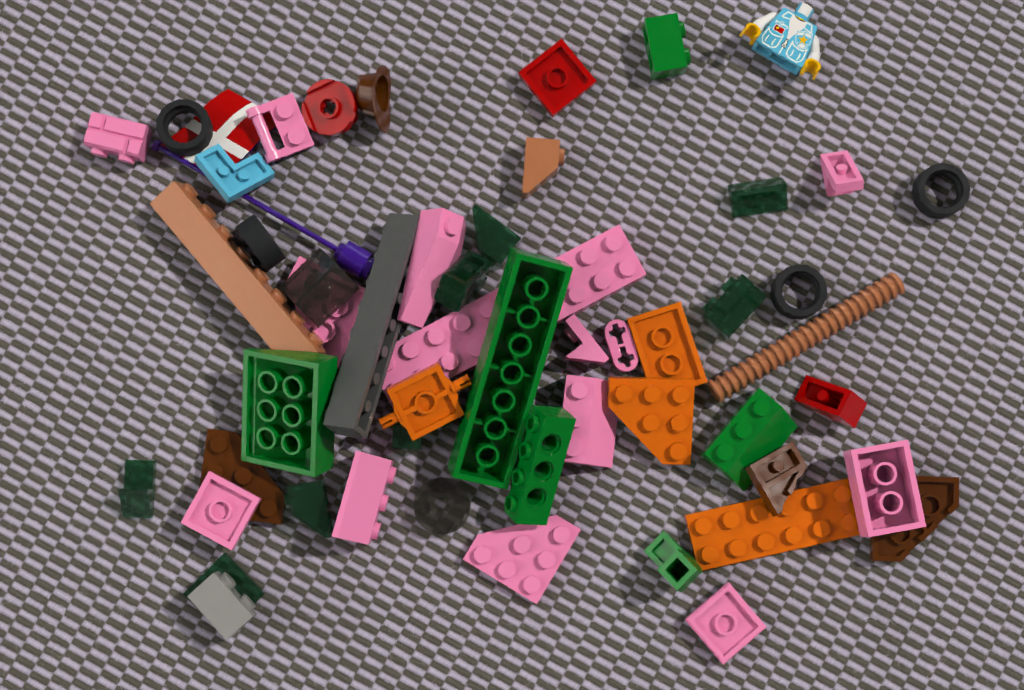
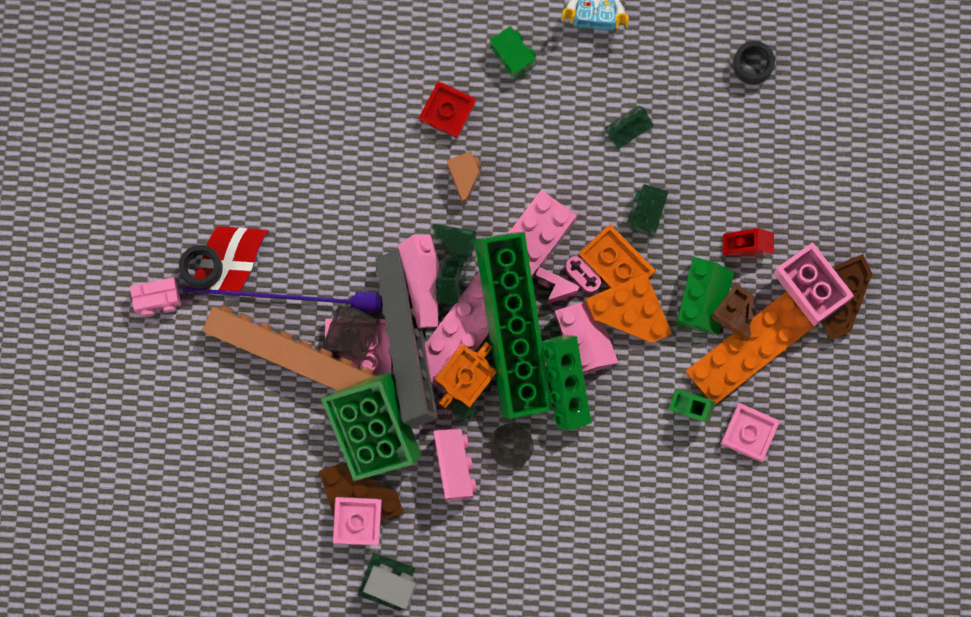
camera: 15 degrees left, 5 degrees down
clear green slope [118,460,157,518] -> none
medium azure plate [194,143,275,203] -> none
black tyre [236,214,286,271] -> none
bright pink plate [246,93,314,164] -> none
clear green slope [284,480,333,538] -> none
red plate [301,79,359,137] -> none
reddish brown piece [355,65,391,133] -> none
bright pink plate [463,515,581,604] -> none
nougat piece [708,272,905,403] -> none
black tyre [770,264,827,320] -> none
bright pink slope [820,150,864,197] -> none

